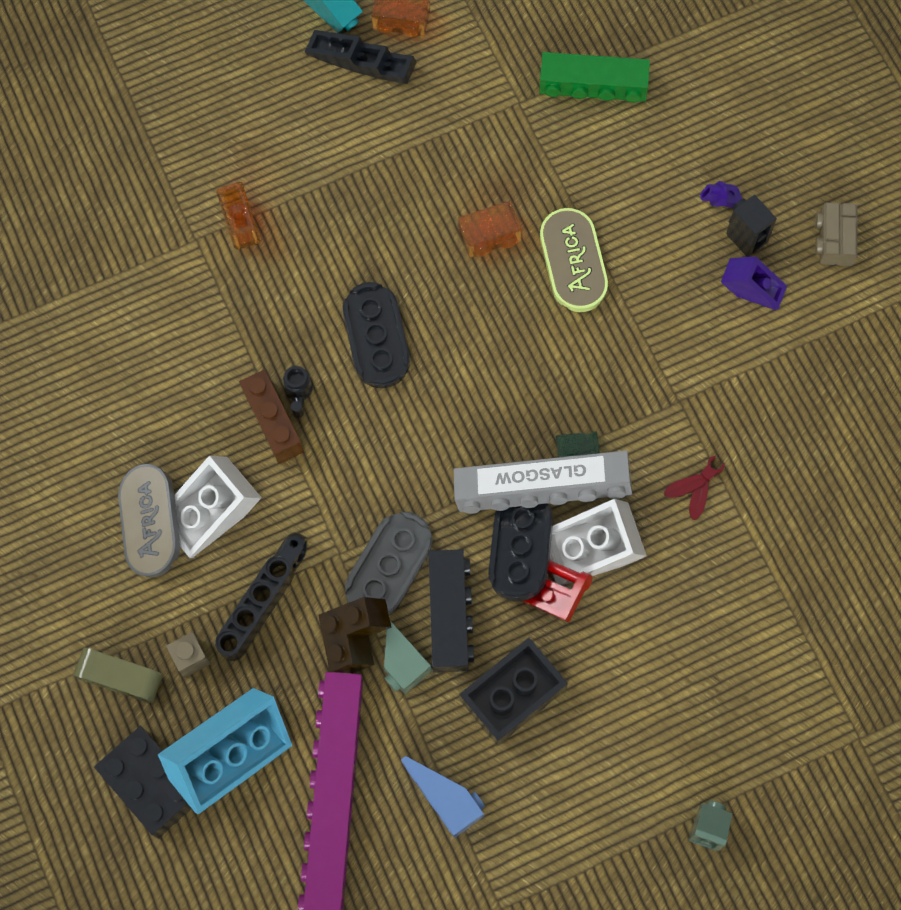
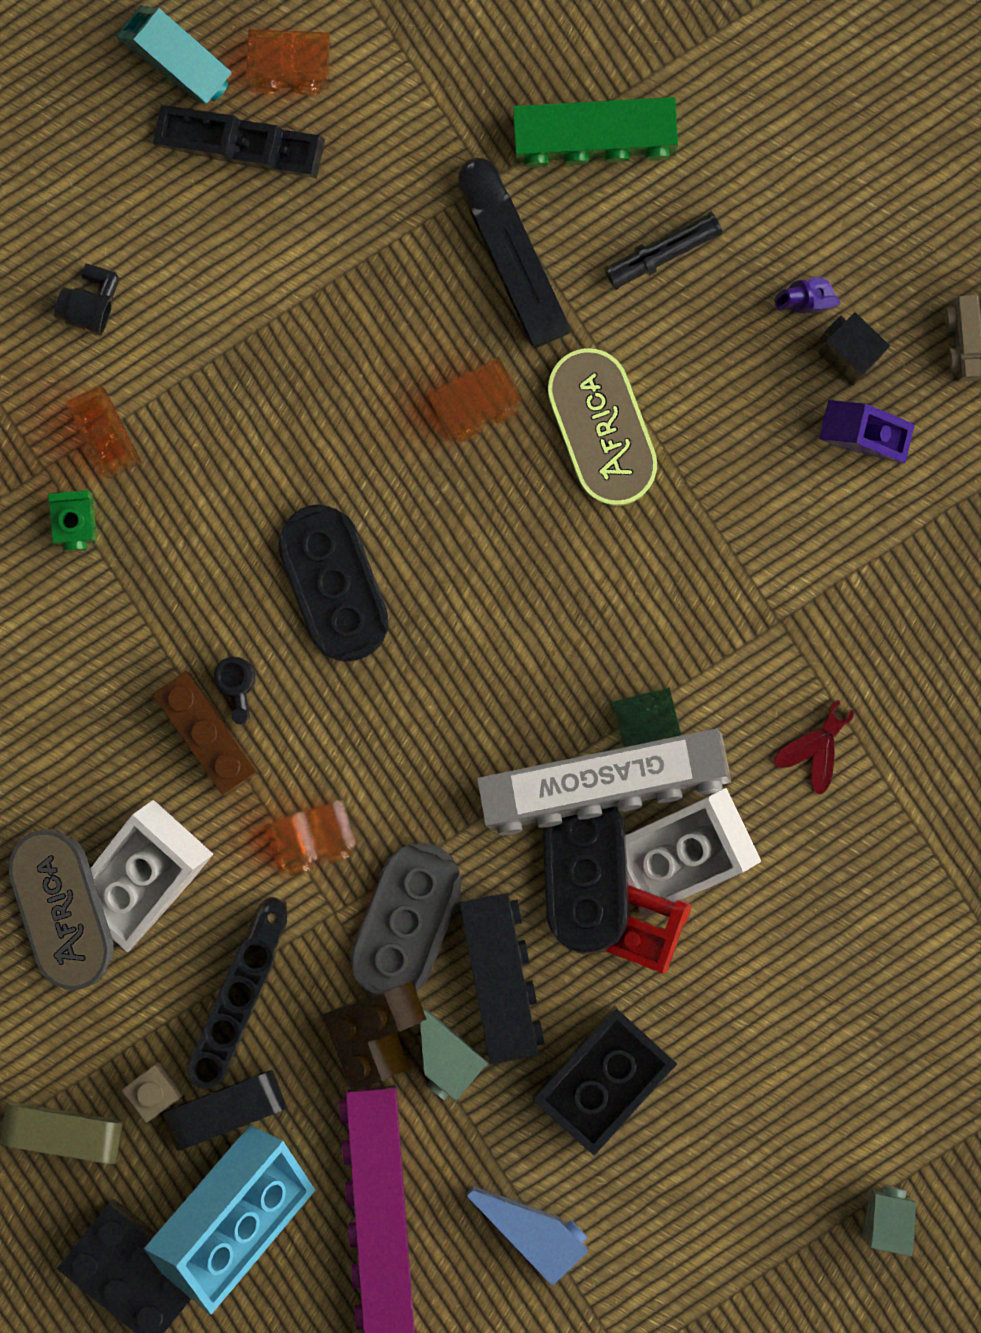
camera: 15 degrees left, 15 degrees up
none -> green brick [48,490,97,552]
none -> black piece [54,263,119,336]
none -> black beam [162,1069,287,1151]
none -> clear orange brick [264,799,358,877]
none -> black piece [458,158,571,350]
none -> black pin [604,211,723,290]

